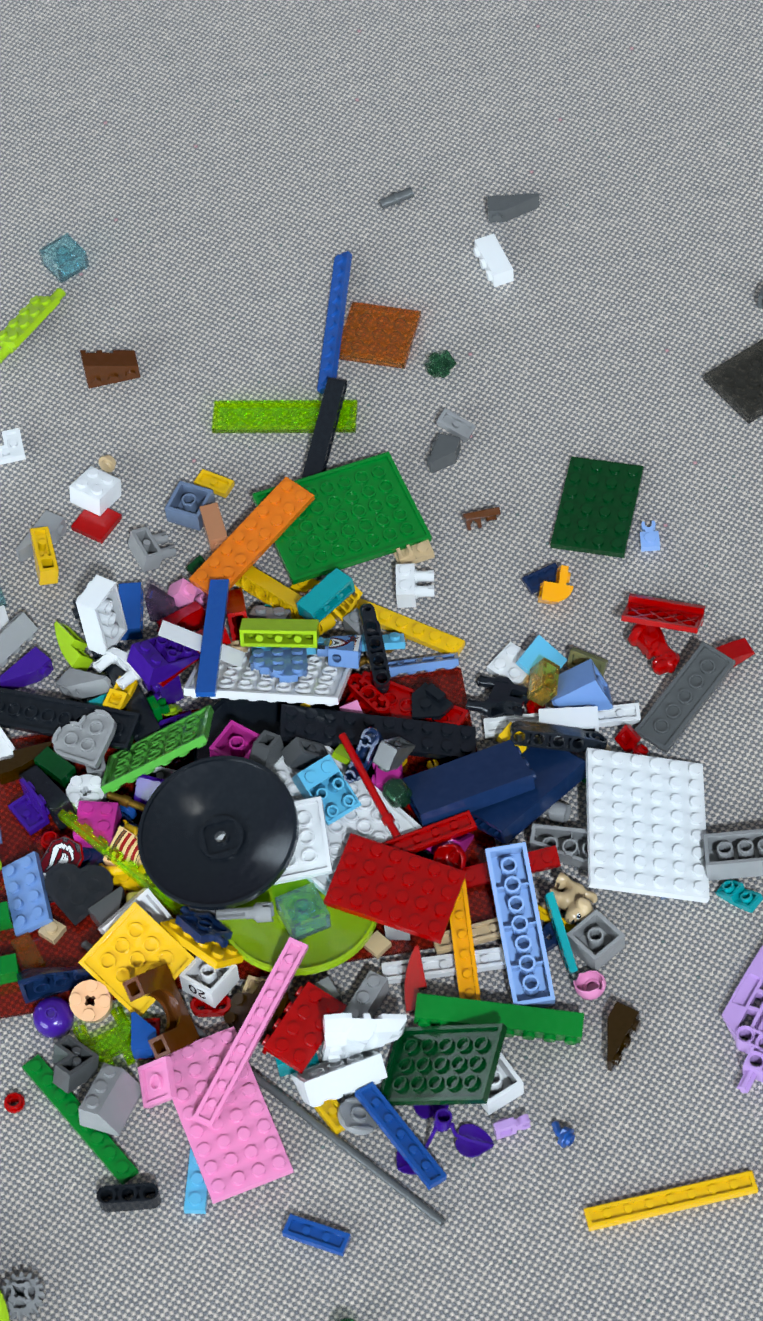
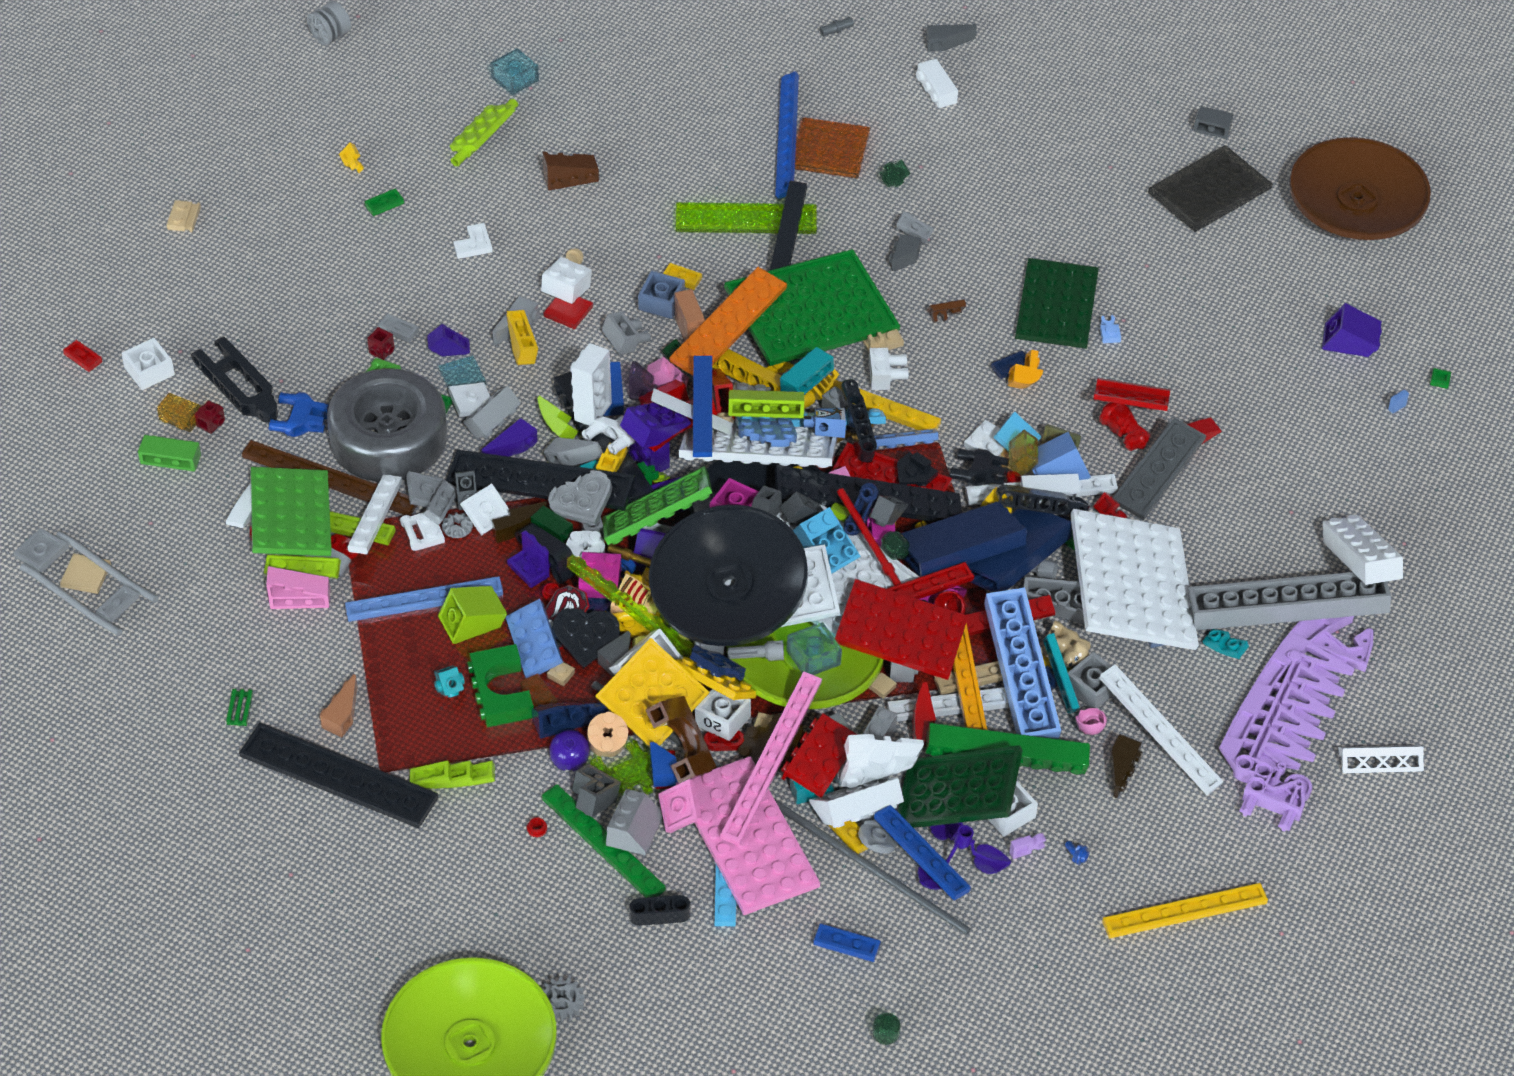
camera: 10 degrees left, 5 degrees down
red beam [347,673,391,716] -> none
none -> white plate [1099,665,1223,795]

